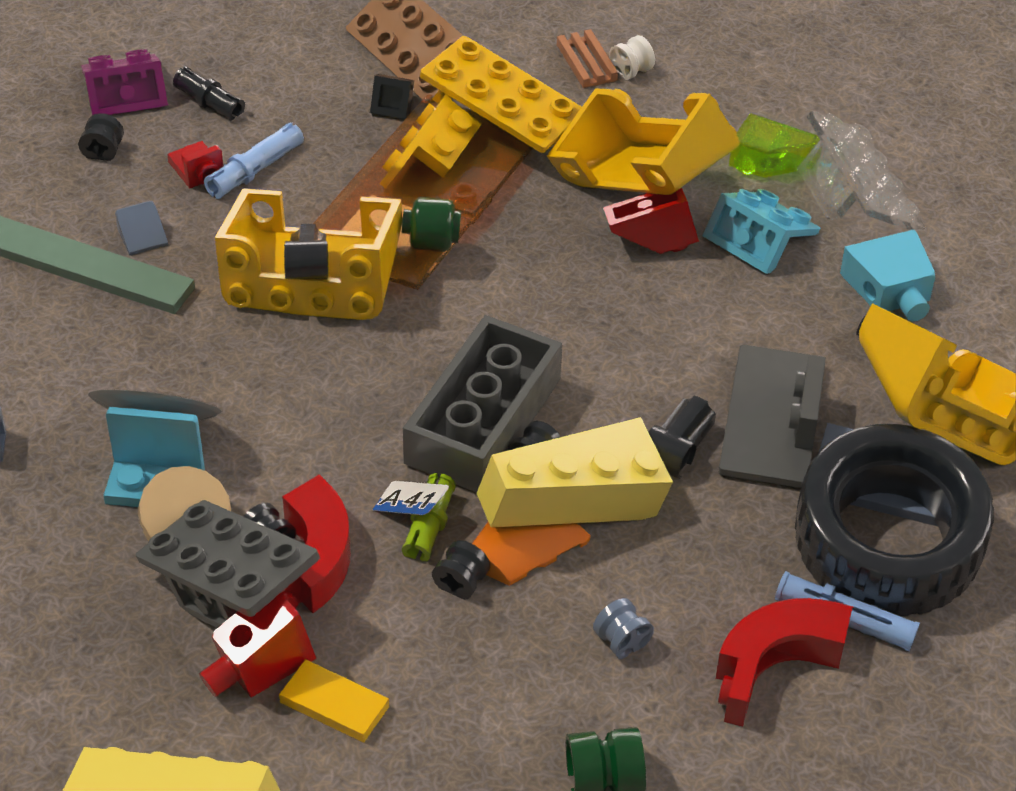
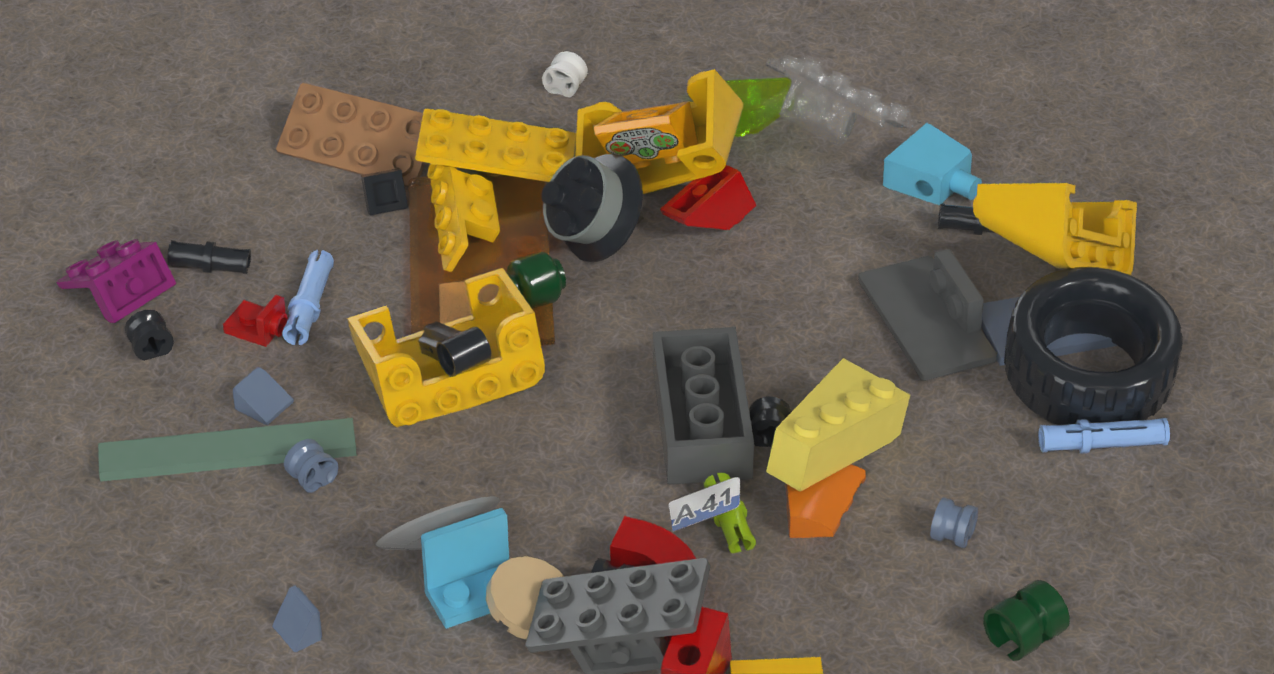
camera: 30 degrees left, 5 degrees down
black wheel [432,540,490,600] -> none
nougat tile [557,29,618,88] -> none
black piece [648,395,716,479] -> none
medium azure bracket [702,189,821,274] -> none
red arch [716,598,853,727] -> none
none -> sand blue wheel [284,439,338,493]
none -> black piece [542,154,644,262]
none -> light orange slope [594,101,698,169]

